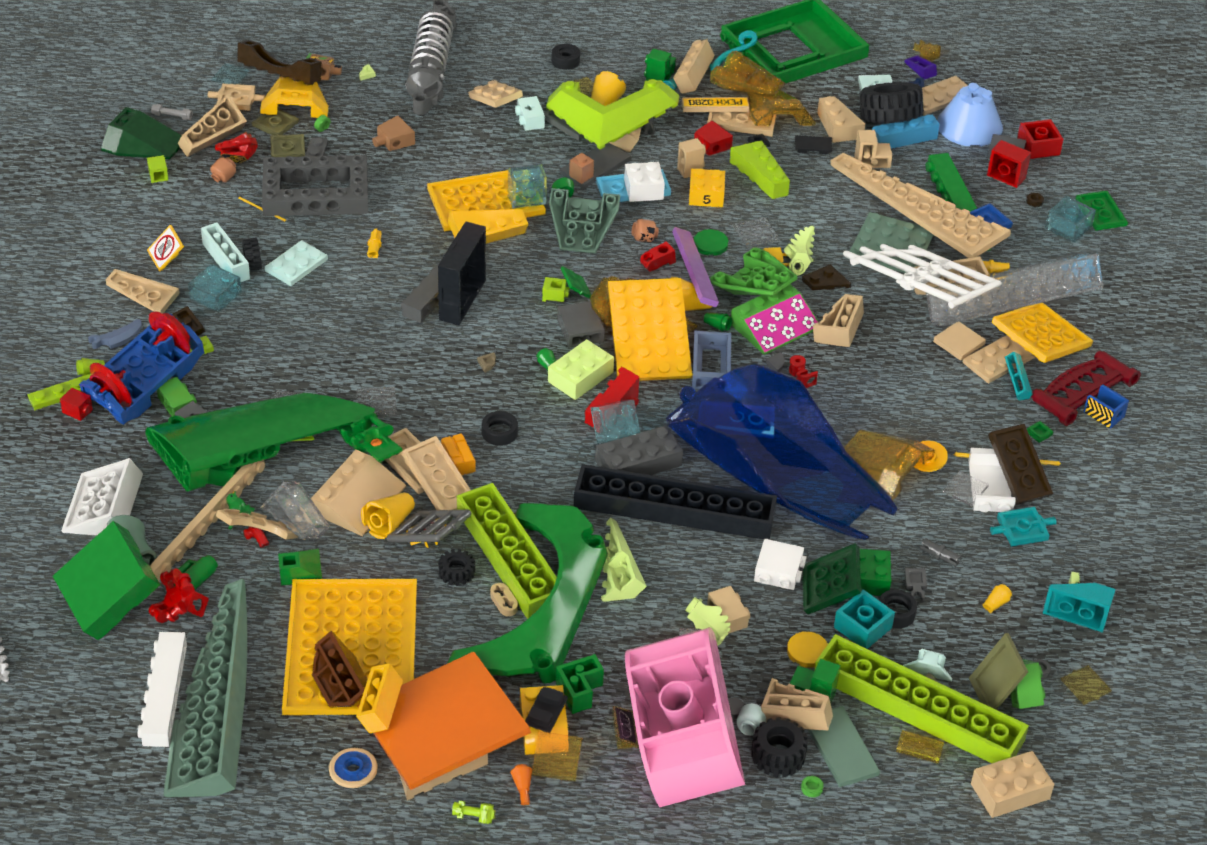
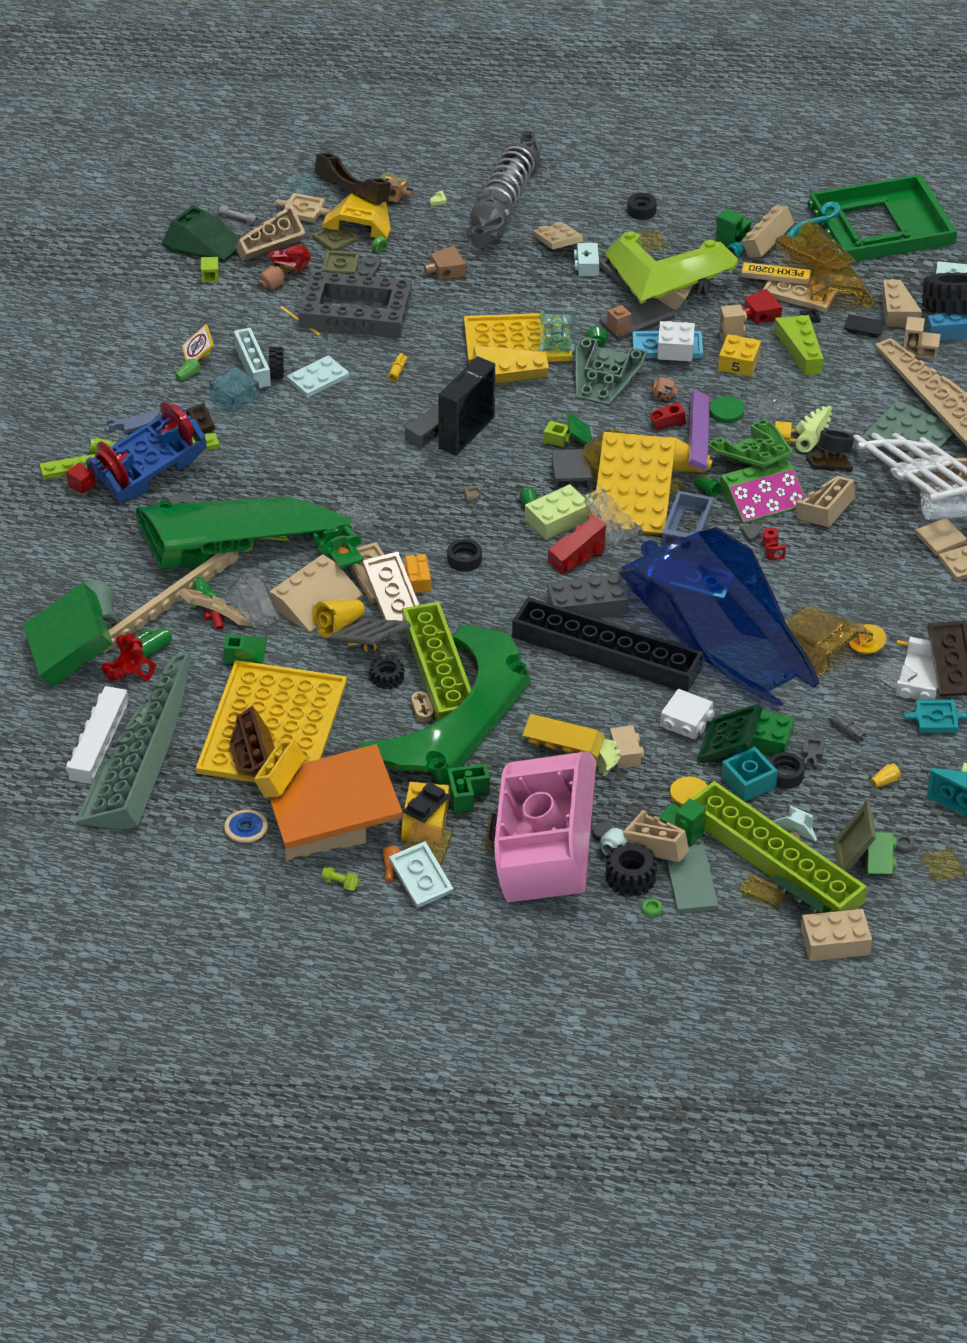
camera: 15 degrees right, 0 degrees up
white slope [61,458,143,535] -> none
tan wing [106,269,180,313] -> none
bright green brick [157,377,197,416] -> none
clear light blue brick [590,400,640,445] -> none
yellow cone [591,71,626,106] -> none
yellowish green wedge [601,518,647,602] -> none
none -> bright green cone [175,358,201,382]
none -> light aqua plate [389,841,453,908]
none -> yellow brick [522,714,605,758]
none -> clear wedge [584,488,643,549]
none -> dark green plate [773,874,831,914]
none -> black tyre [818,429,854,453]

